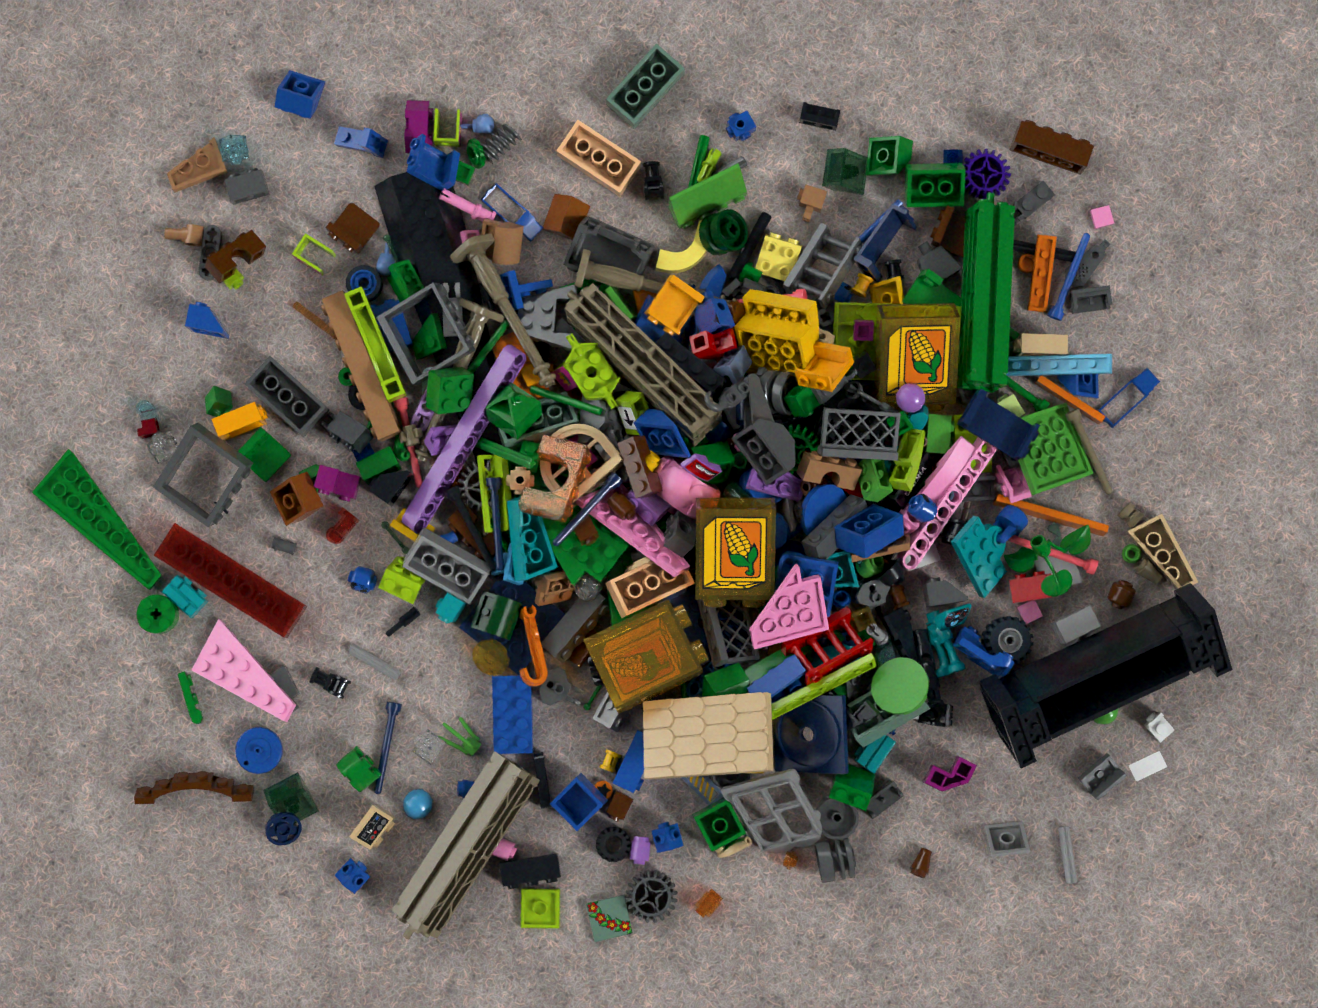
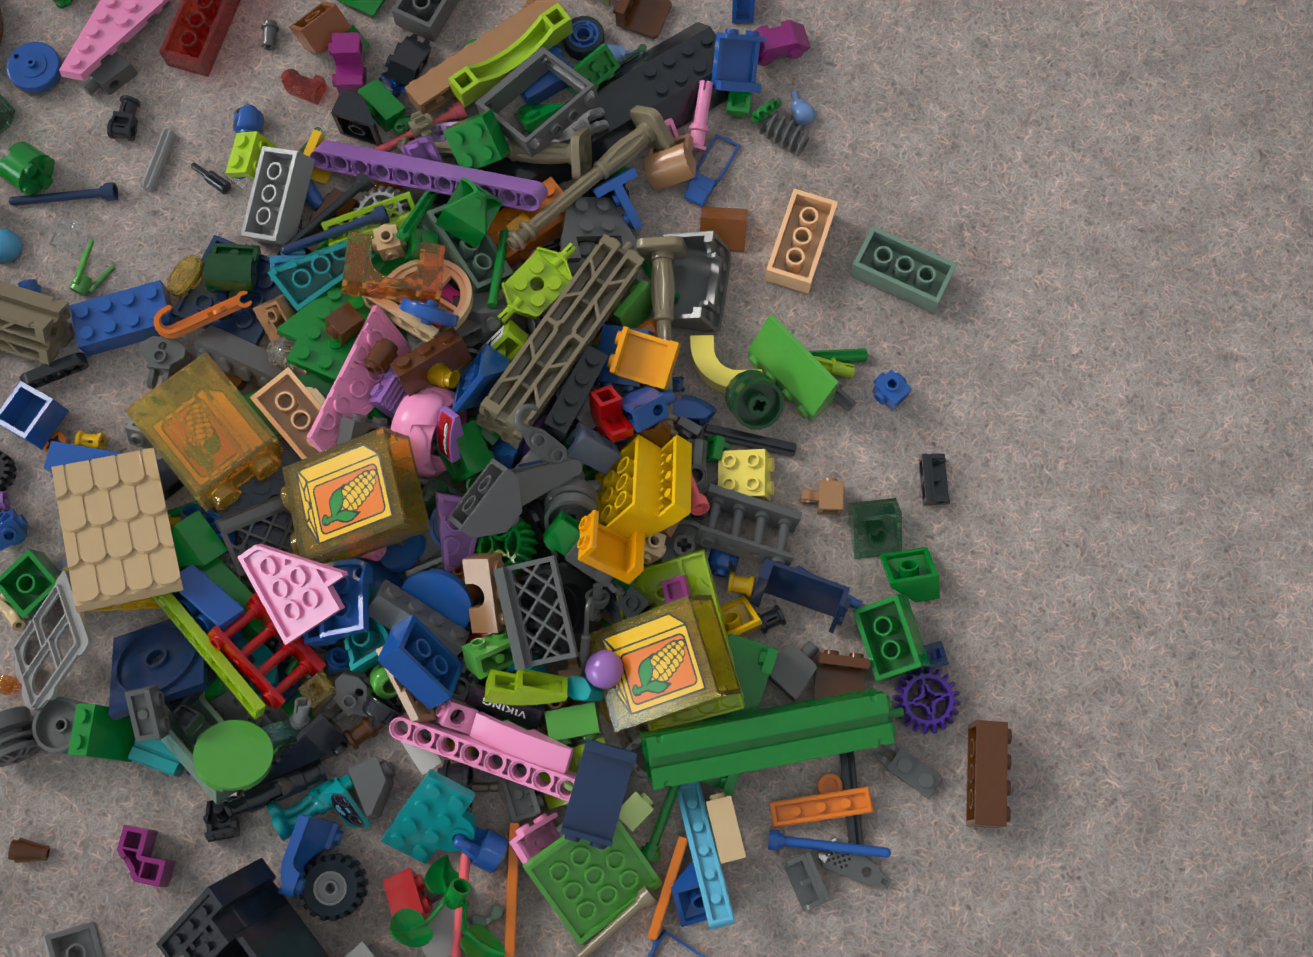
camera: 80 degrees right, 10 degrees down
lime piece [433,108,462,147] -> none
teal brick [435,592,467,624] -> none
green bar [467,319,509,373] -> none
dark blue piece [552,472,623,546] -> none
reddish brown brick [606,790,634,822] -> none
black connector [643,161,664,200] -> none
dark grey hinge [866,781,904,819] -> none
green tile [887,410,914,436] -> none
blue head [908,494,937,522] -> none
bright pink tile [1016,600,1043,625] -> none
bright pink tile [1090,205,1114,229] -> none
none -> dark grey bracket [124,684,170,742]
none -> blue wheel [399,297,459,327]

